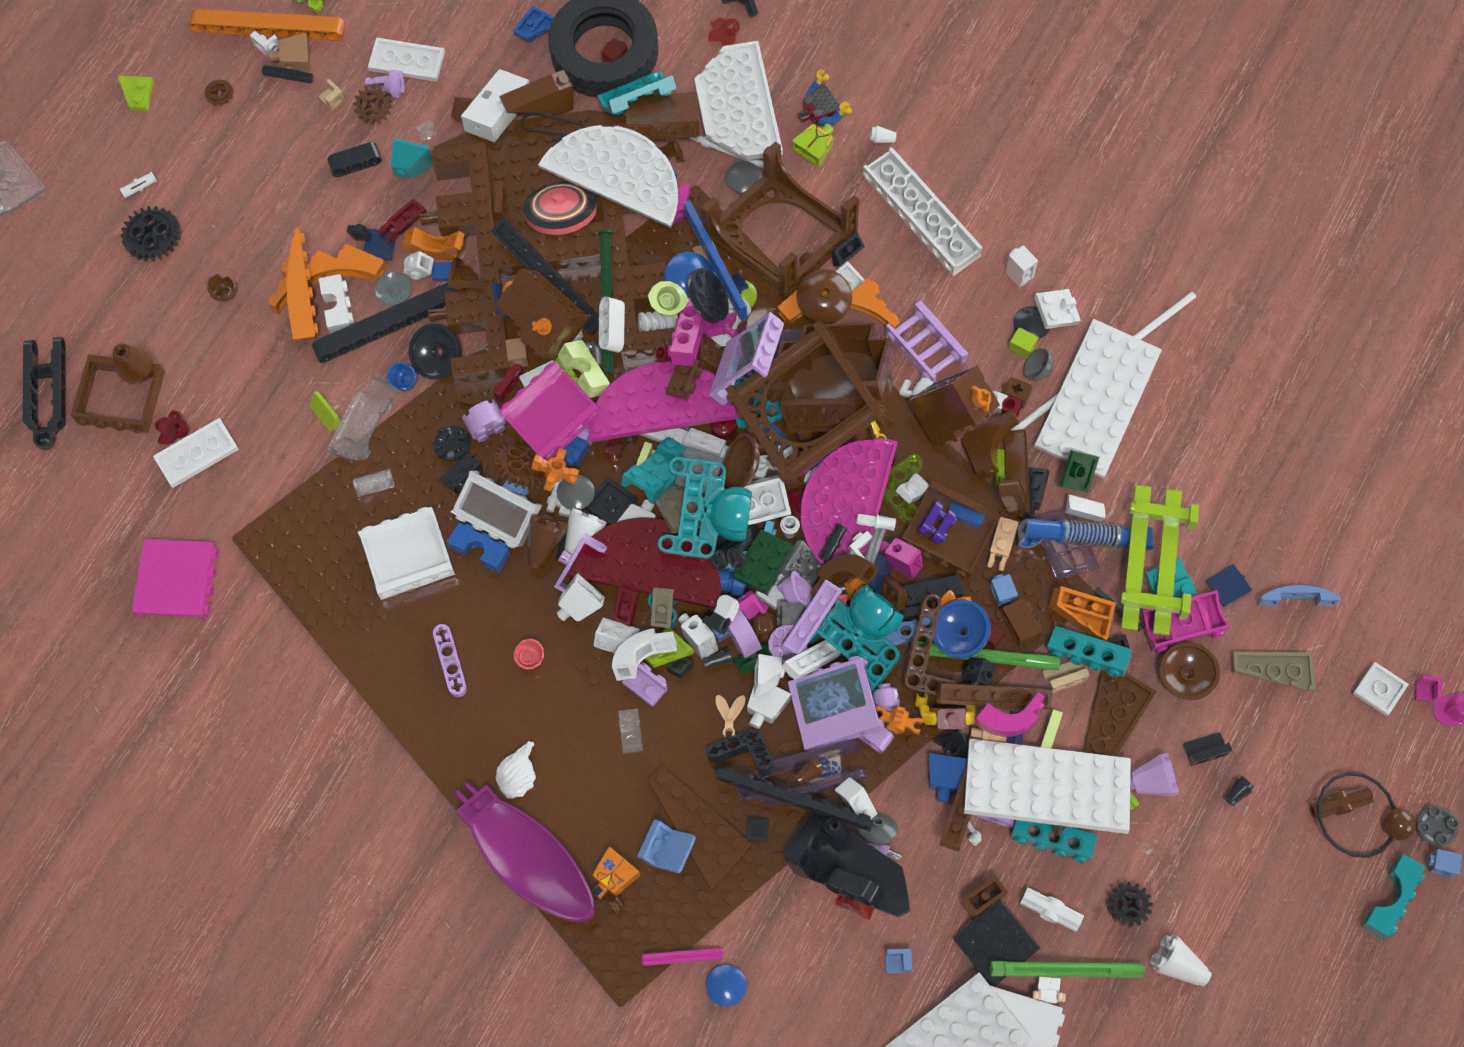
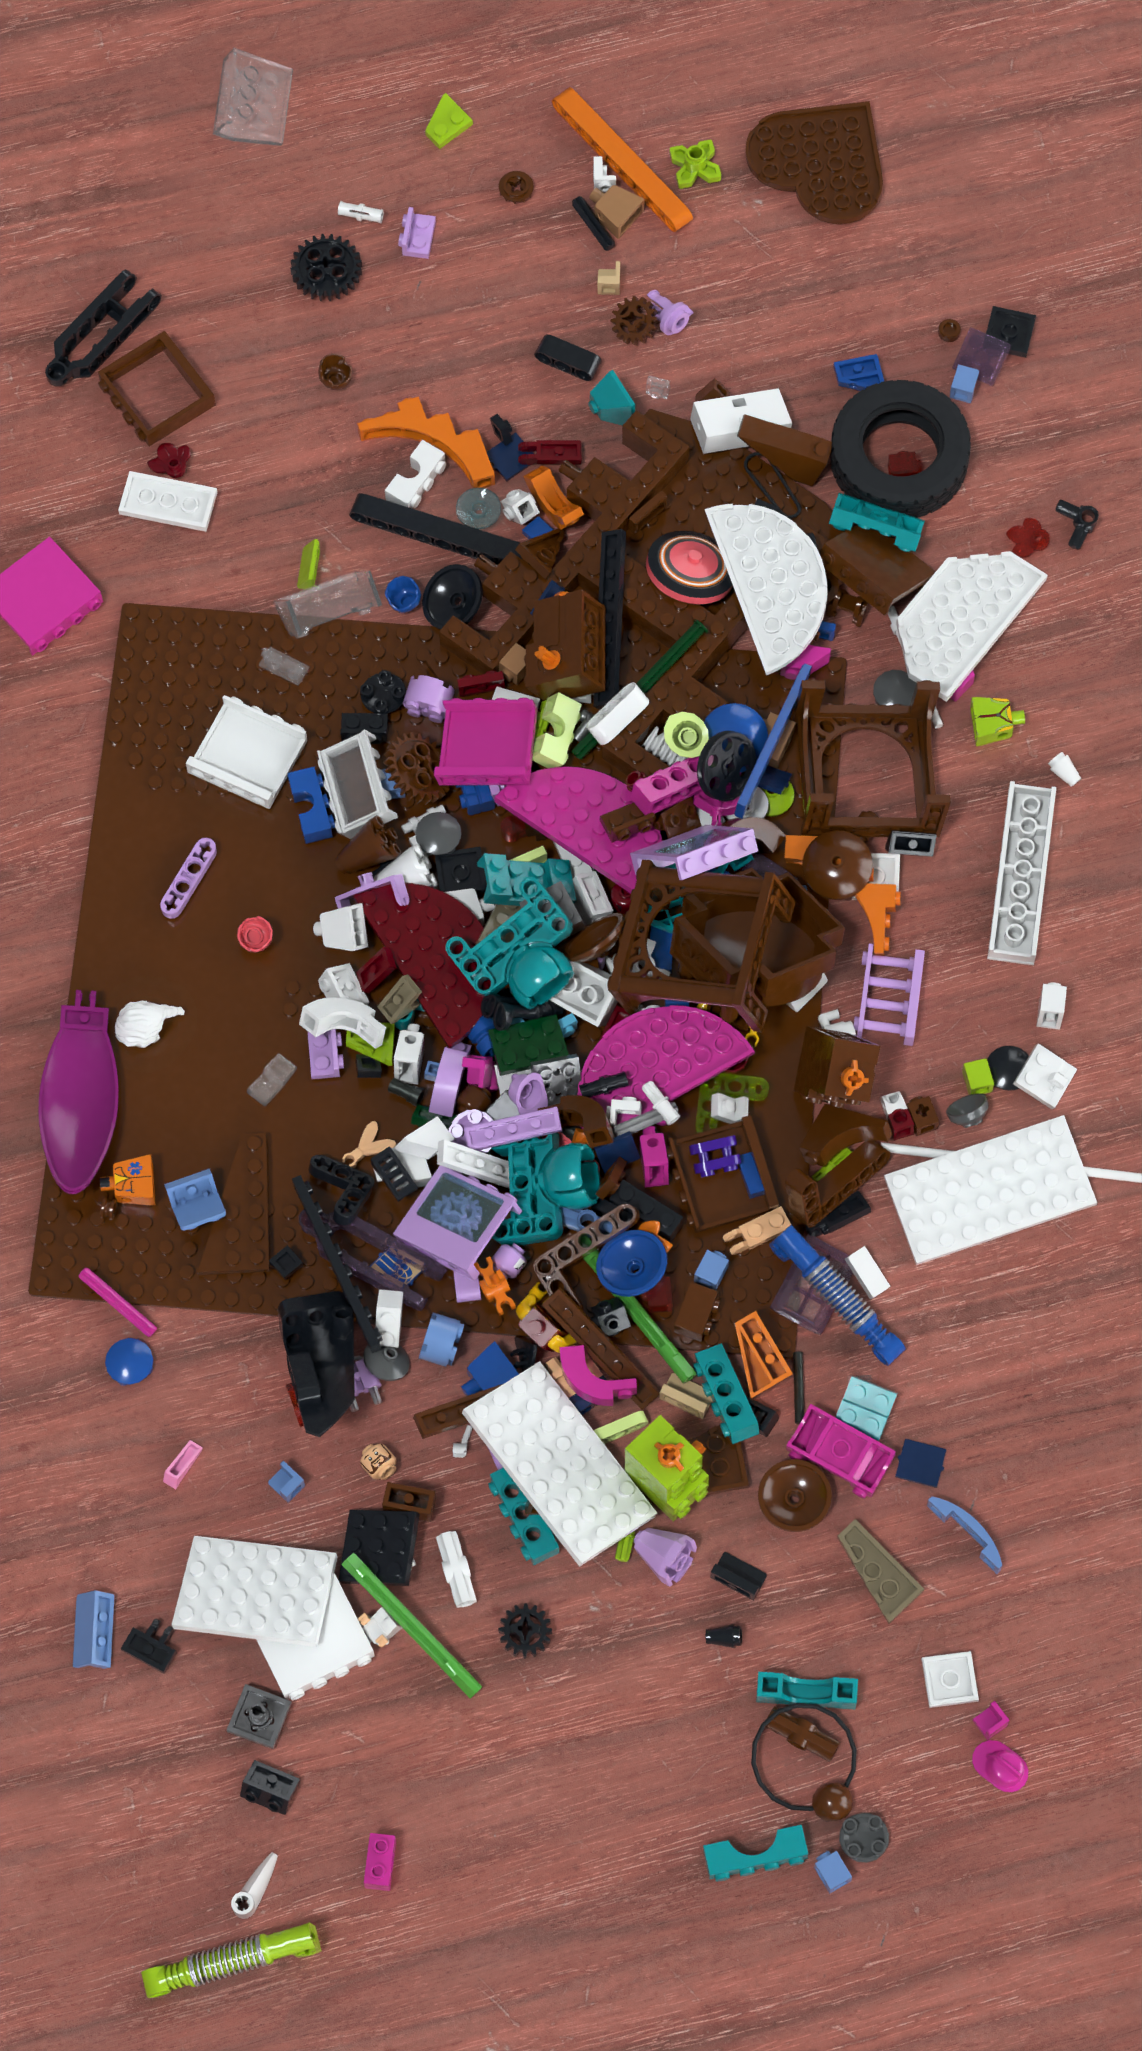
camera: 45 degrees right, 0 degrees up
reddish brown cone [112,344,154,384] -> none
orange slope [287,228,318,342] -> none
white plate [368,38,445,82] -> none
orange pin [531,448,579,492] -> none
leg [702,595,739,635] -> none
white cone [780,516,800,538] -> none
reddish brown cone [794,757,826,785] -> none
torso [797,69,852,126] -> none
dark green slope [1059,448,1100,493] -> none
lime fence [1120,485,1199,636] -> none
white cone [1150,935,1211,987] -> none
none -> bright pink piece [163,1440,203,1490]
none -> light nougat head [360,1444,397,1480]
none -> black slope [370,1147,418,1202]
none -> lavender bracket [398,207,436,259]
none -> medium blue brick [418,1312,464,1367]
none -> lime piece [625,1415,709,1522]
none -> teal arch [756,1671,858,1710]

